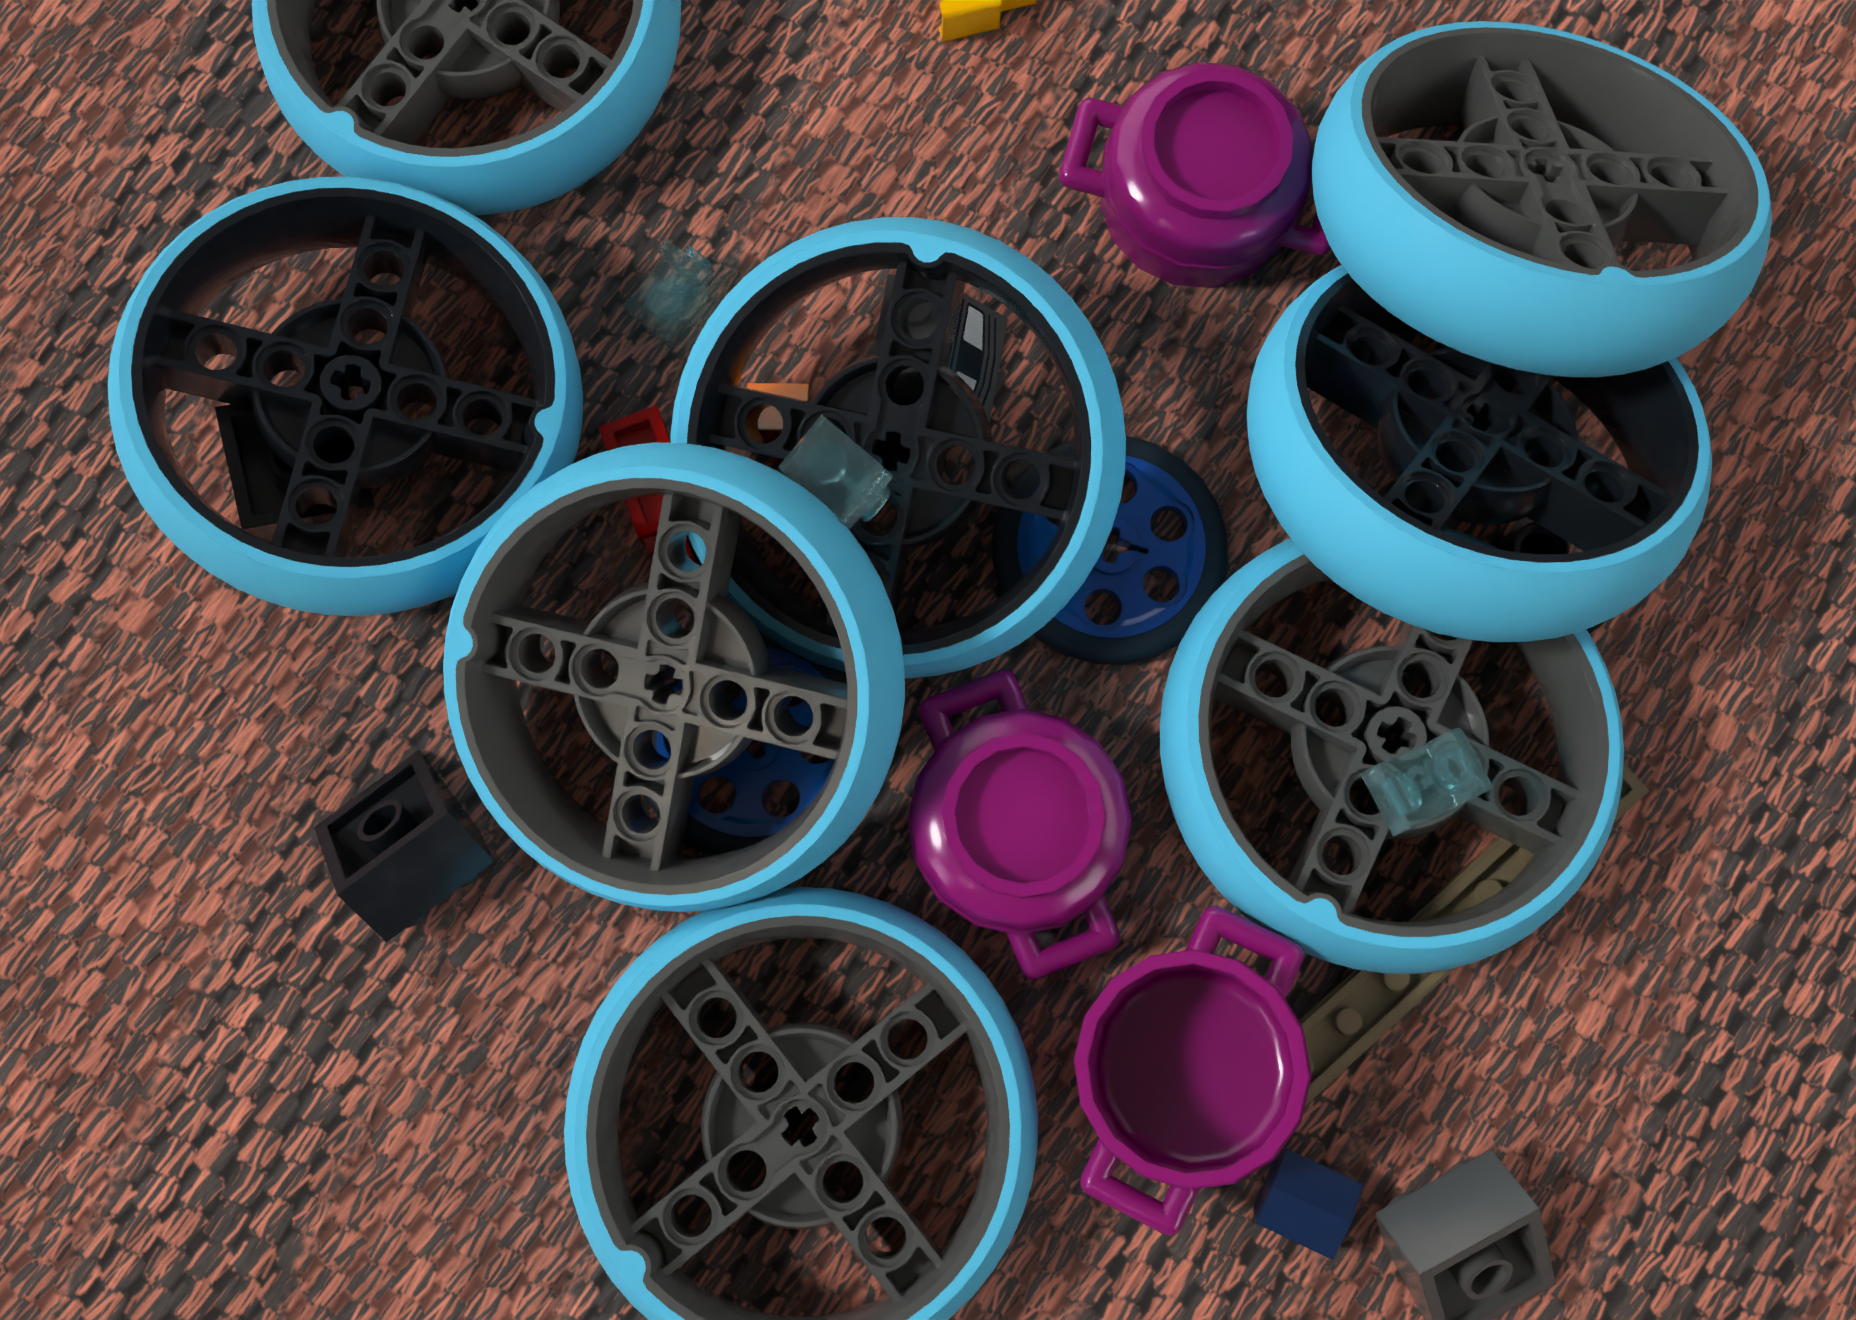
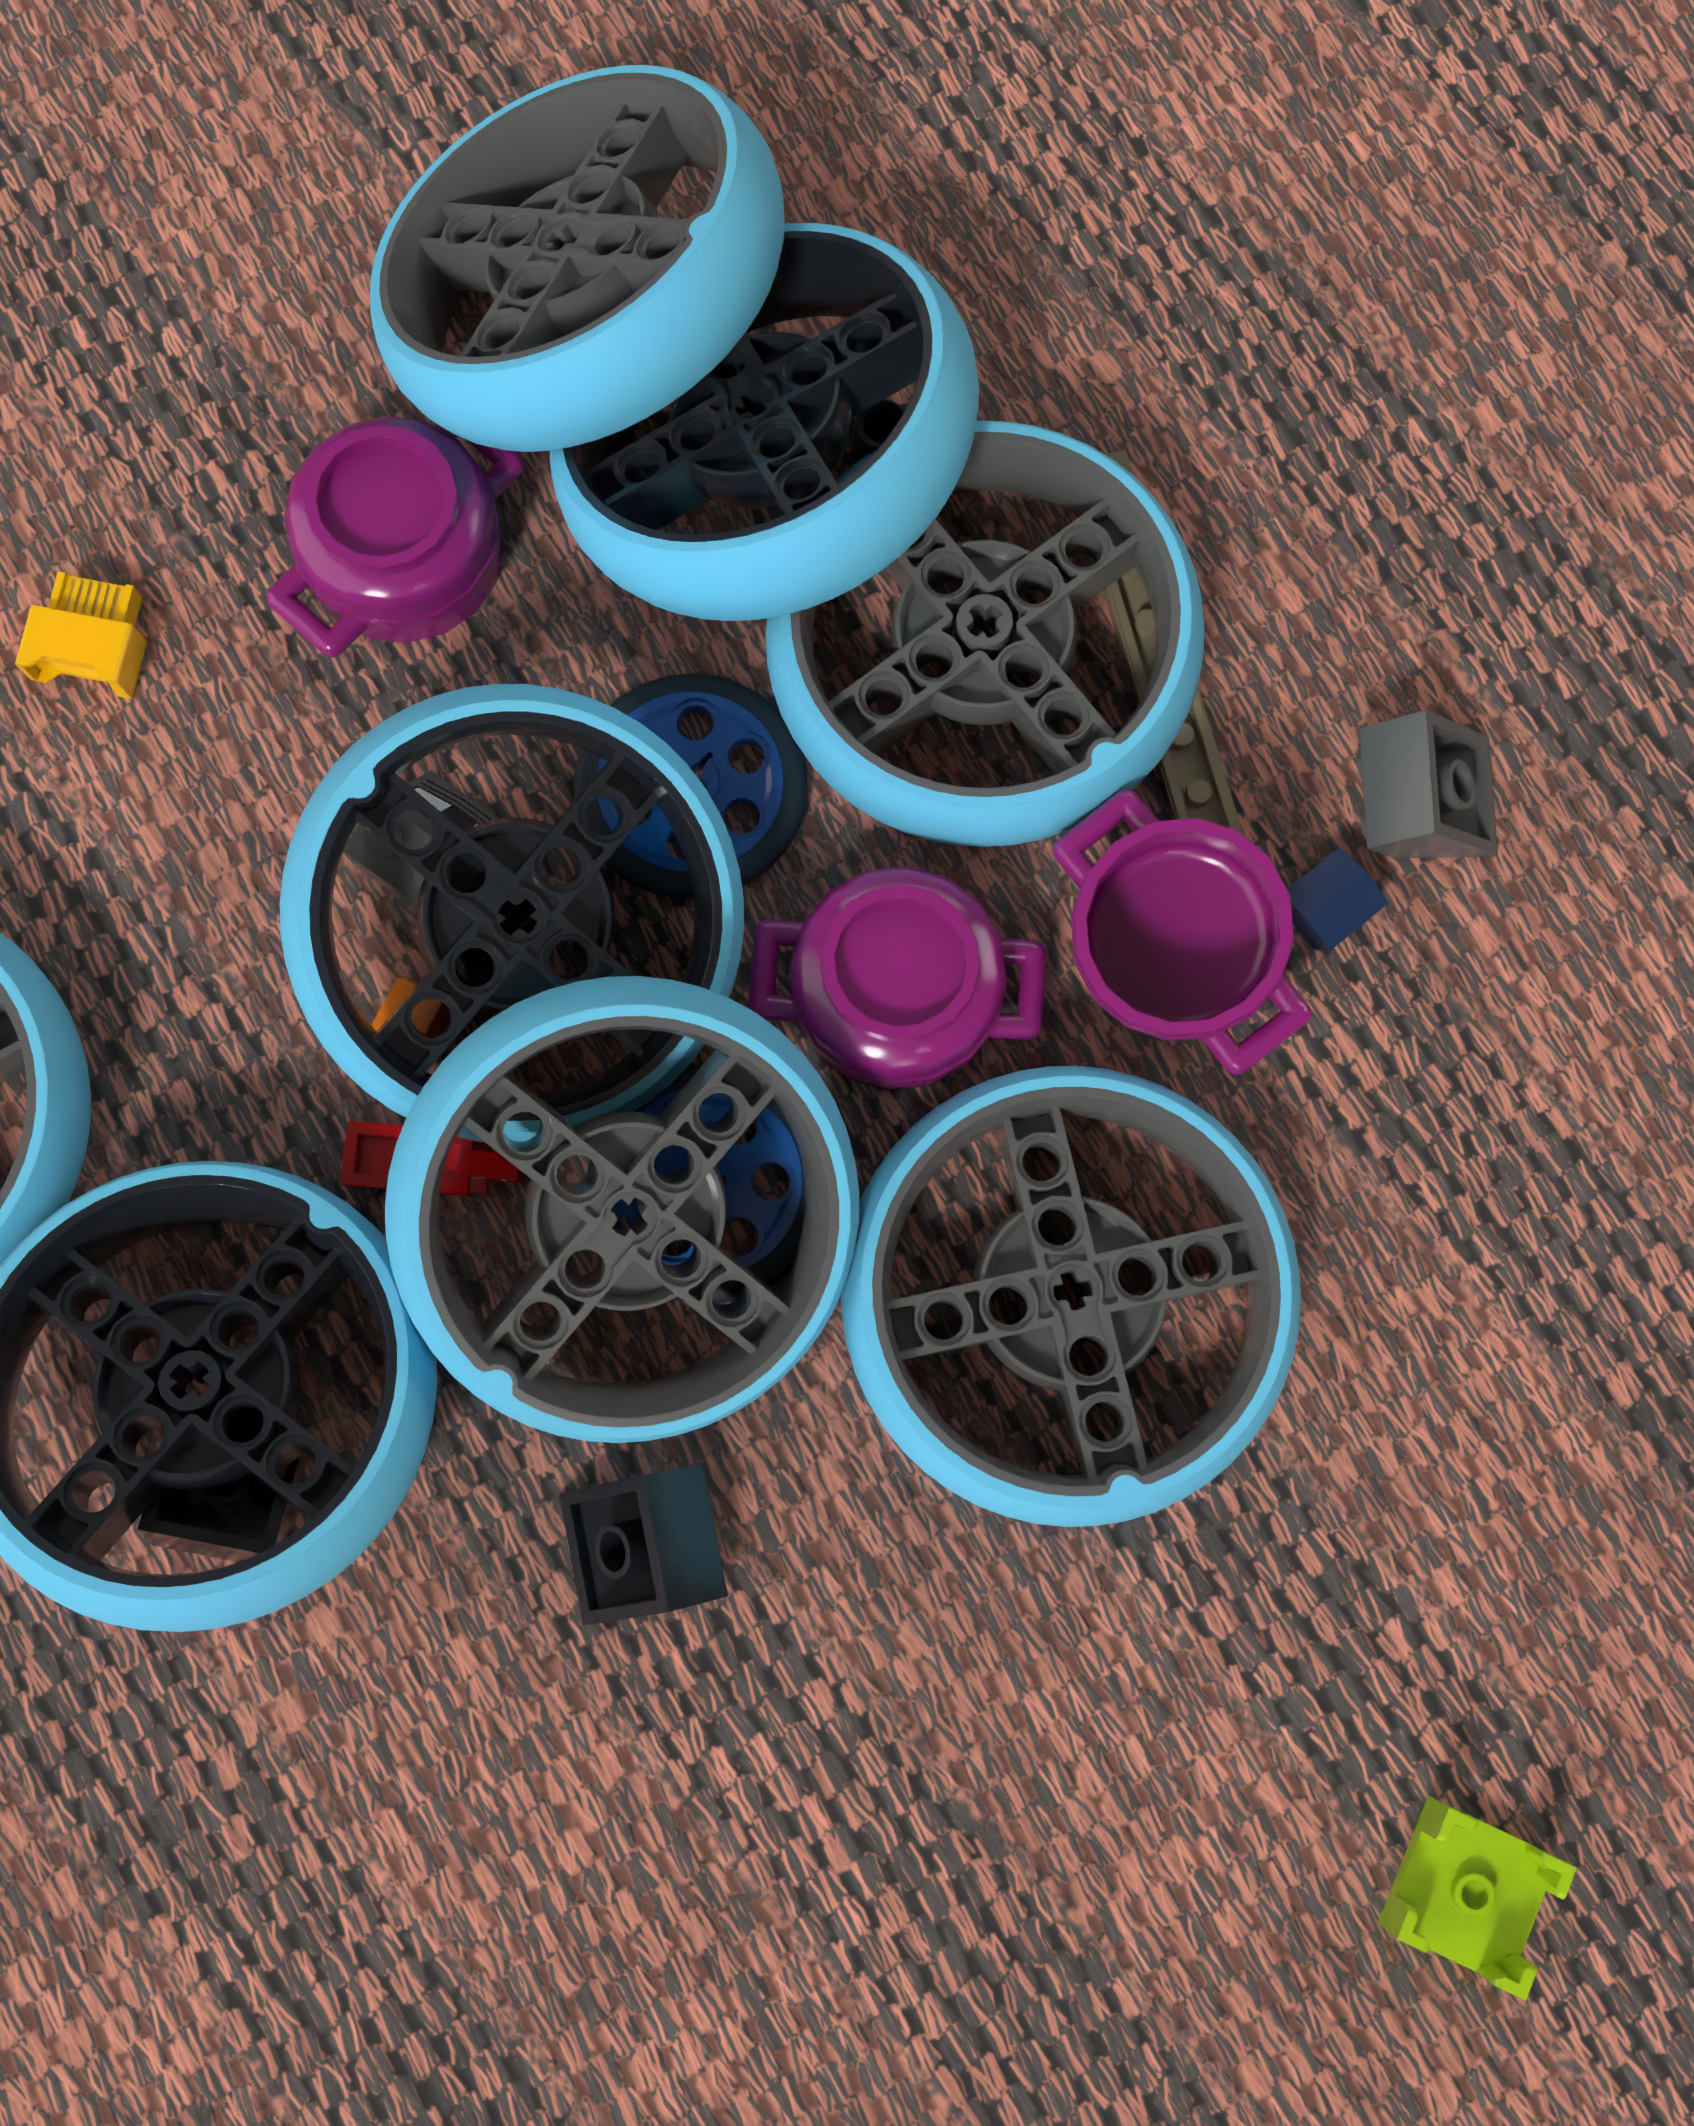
camera: 65 degrees left, 0 degrees up
clear light blue bracket [622,239,719,349] -> none
clear light blue bracket [778,414,893,529] -> none
clear light blue bracket [1361,728,1492,837] -> none

